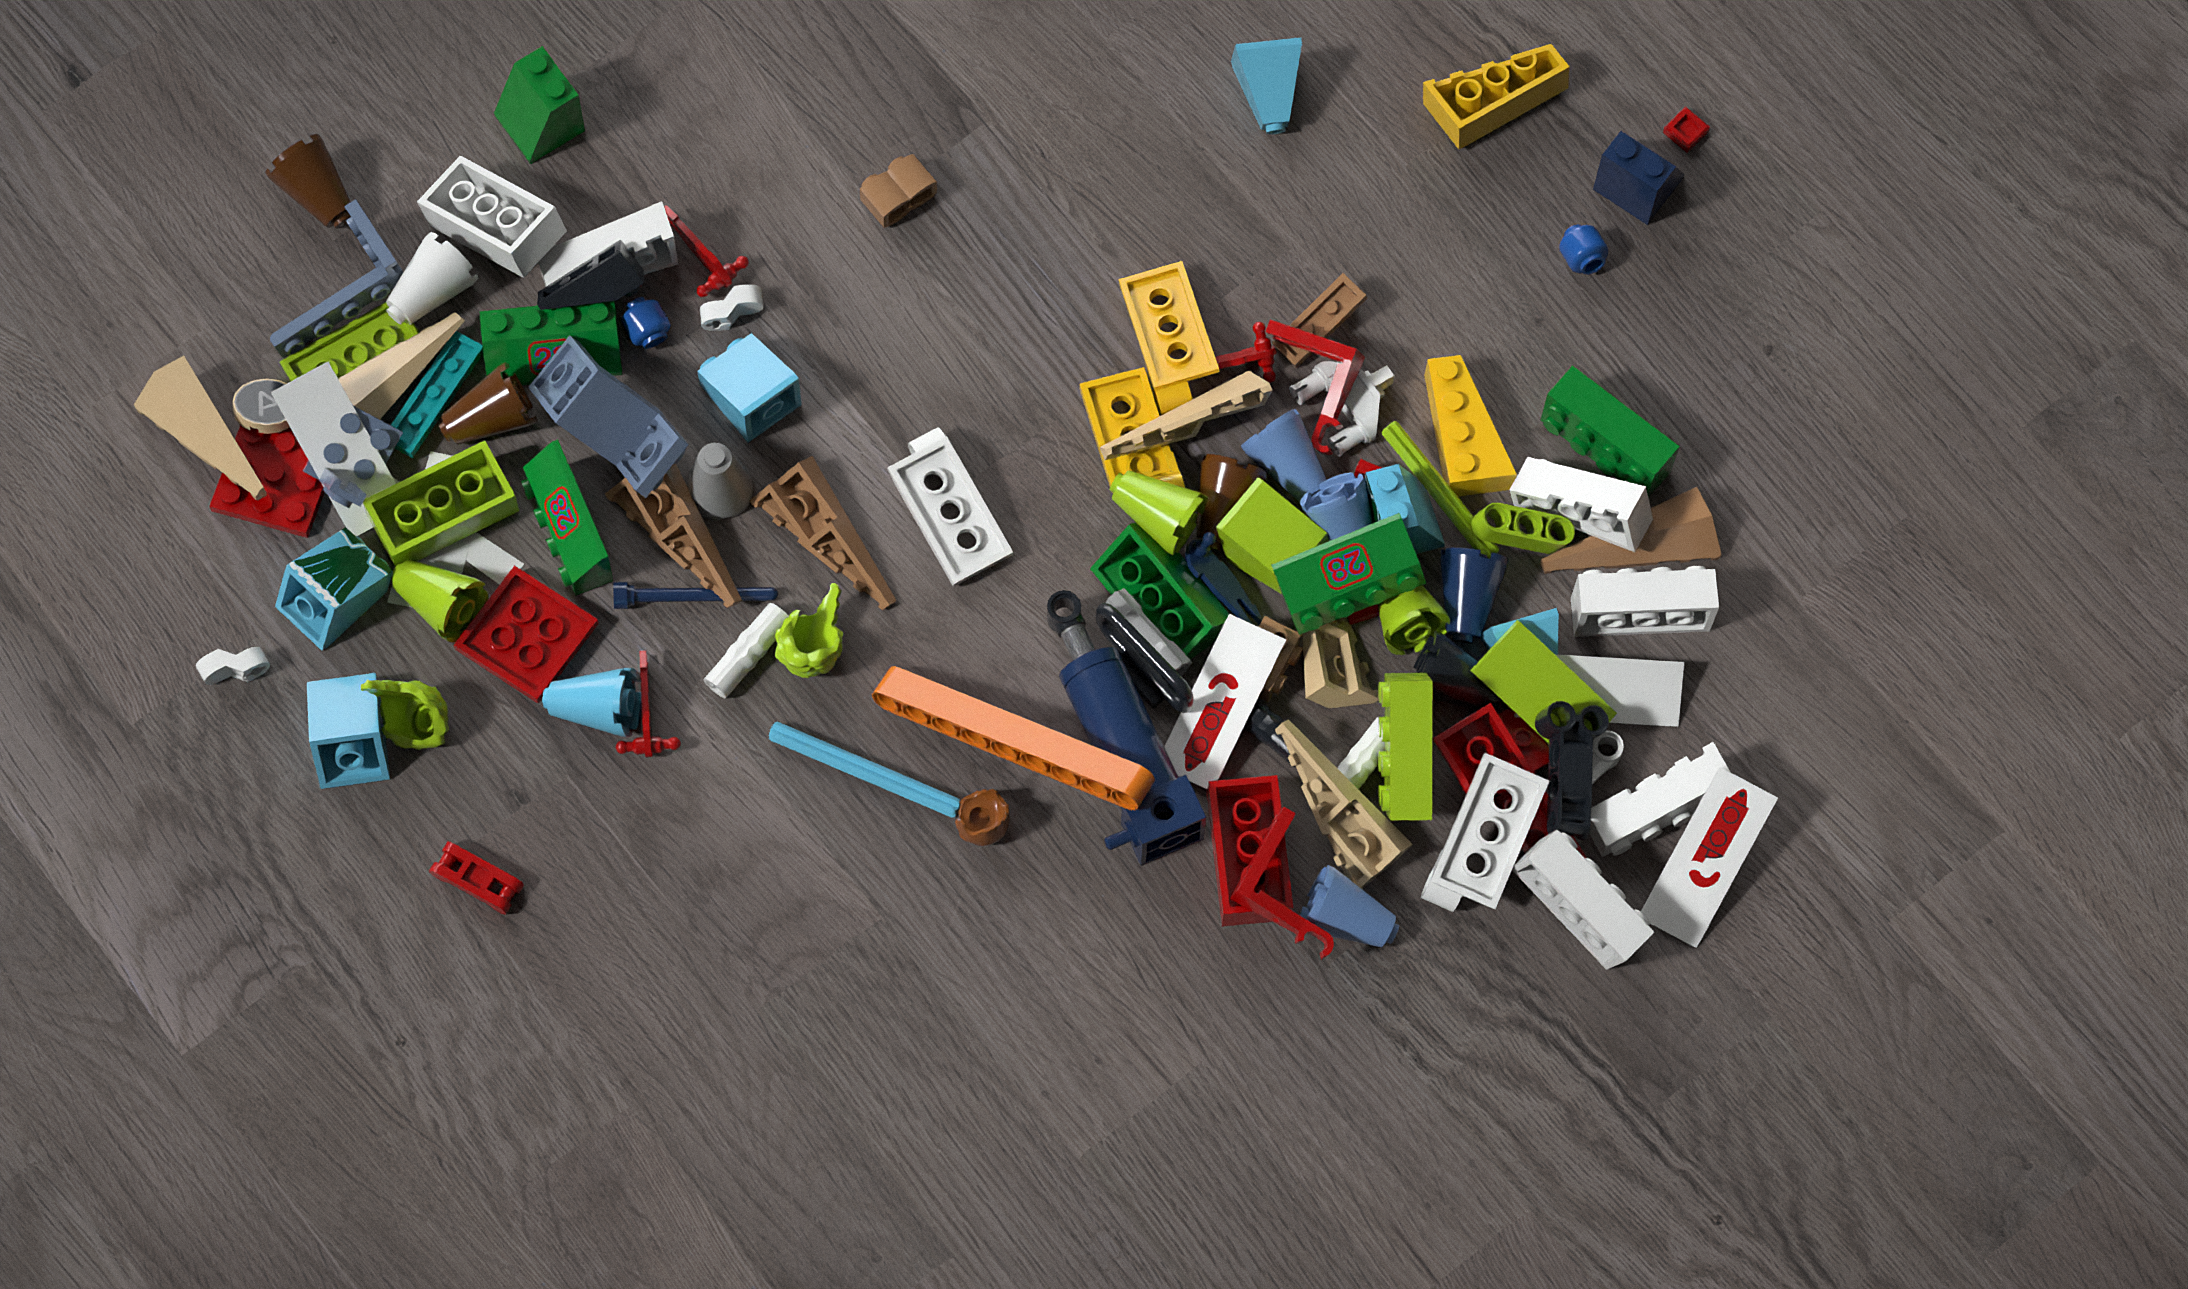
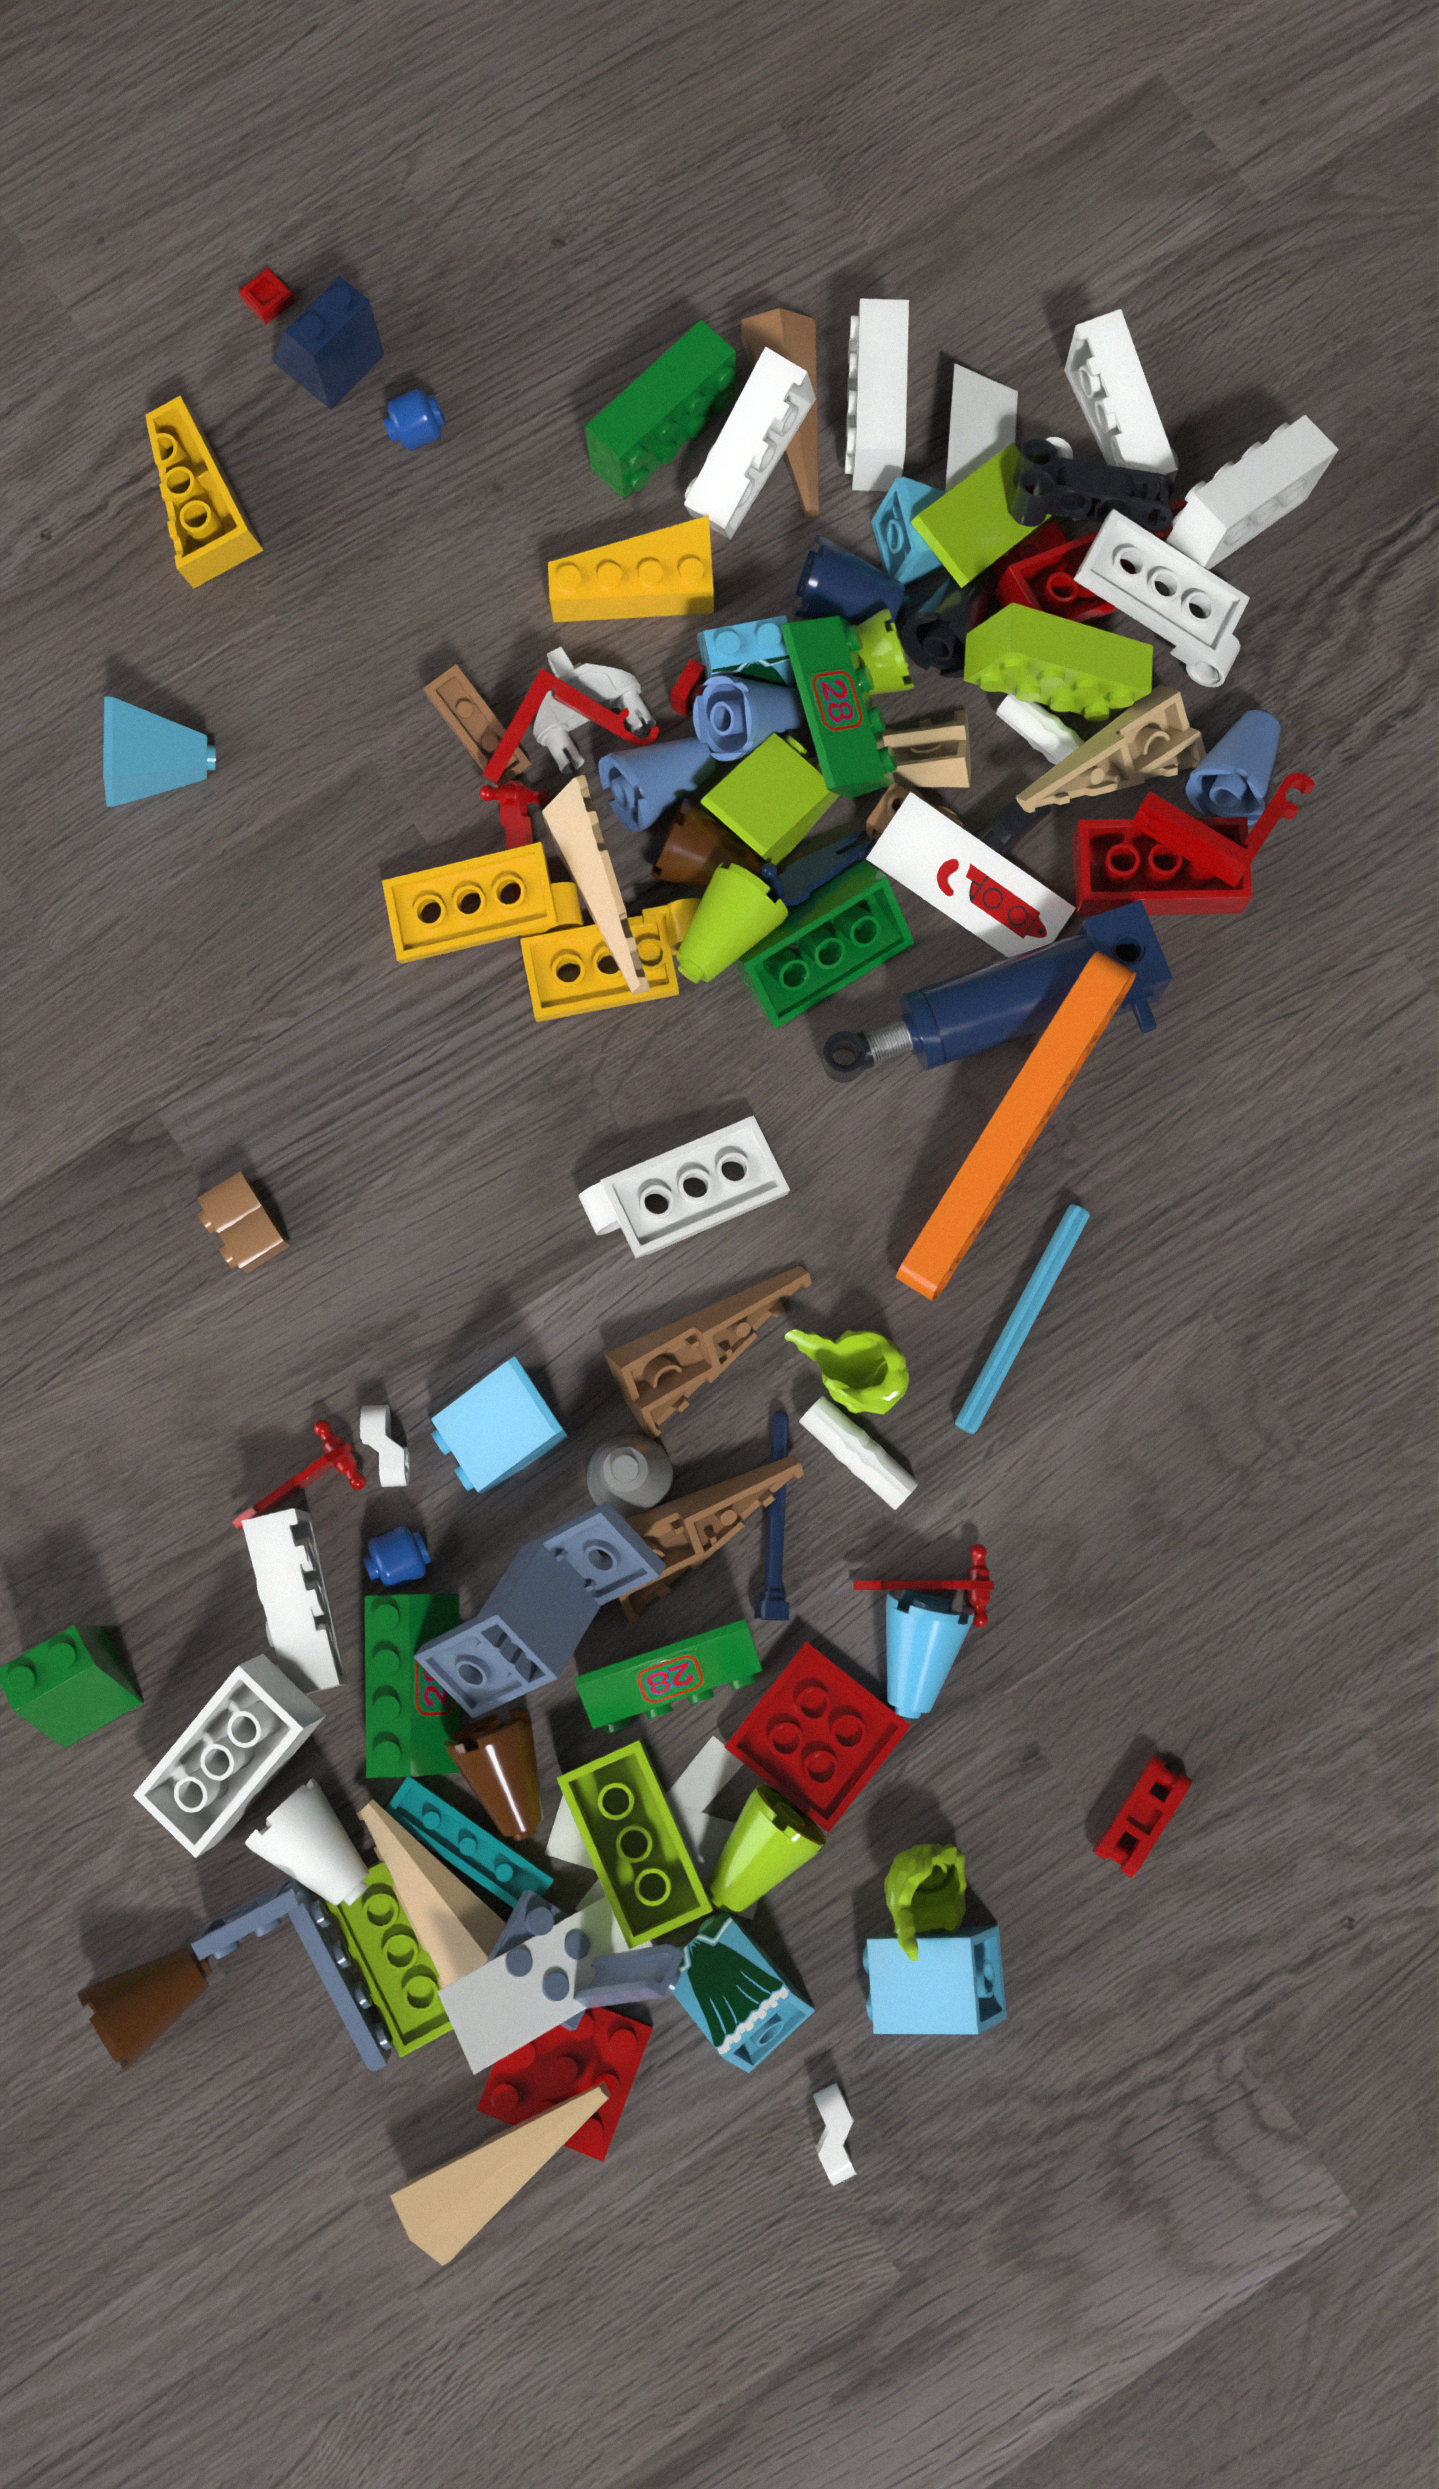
camera: 80 degrees left, 10 degrees up
tile [232,379,290,434] -> none
black slope [537,239,644,310] -> none
dark orange hair [955,789,1010,846] -> none
black bar [1096,603,1194,713] -> none
light grey axle [1106,588,1192,676] -> none
lime axle [1382,421,1499,559] -> none
lime beam [1471,503,1575,554] -> none
white sticker [1641,767,1778,948] -> none

